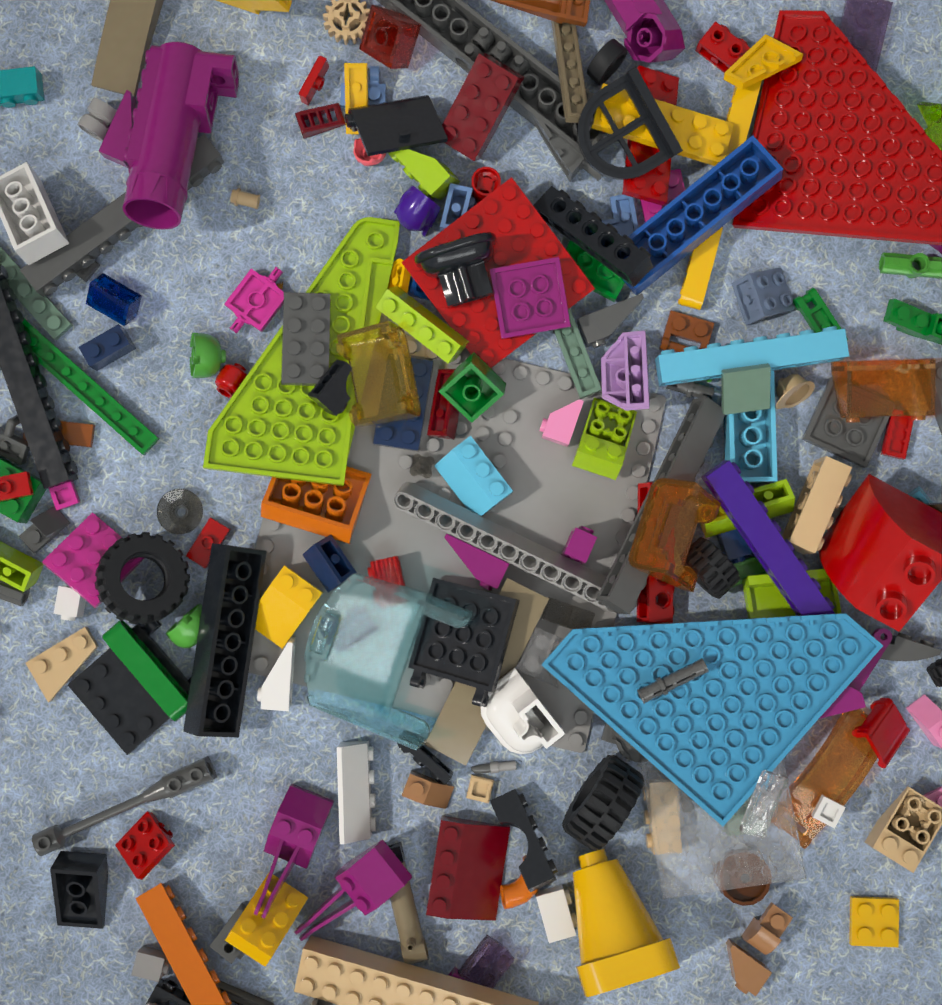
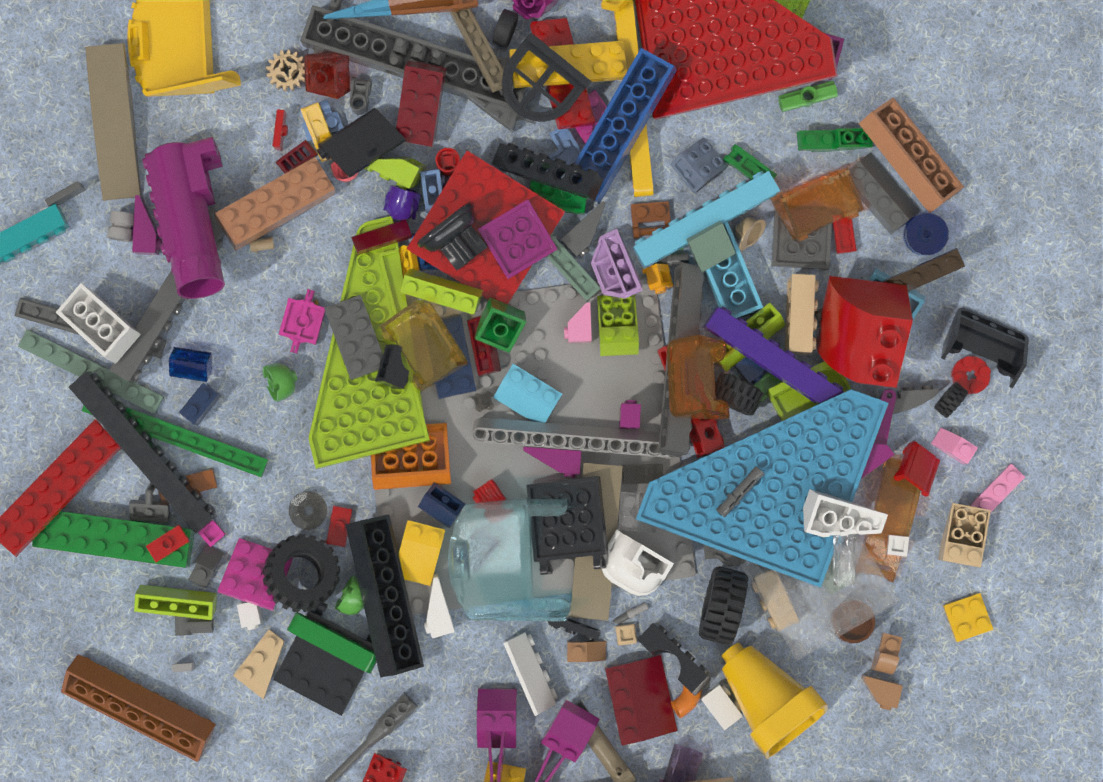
camera: 25 degrees left, 0 degrees up
red head [215,363,247,398] -> none
none -> dark grey tile [45,181,86,207]
none -> nougat brick [215,157,335,251]
none -> dark grey piece [349,77,372,115]
none -> dark red slope [351,220,412,255]
none -> light orange brick [642,264,673,294]
none -> white wedge [803,489,888,537]

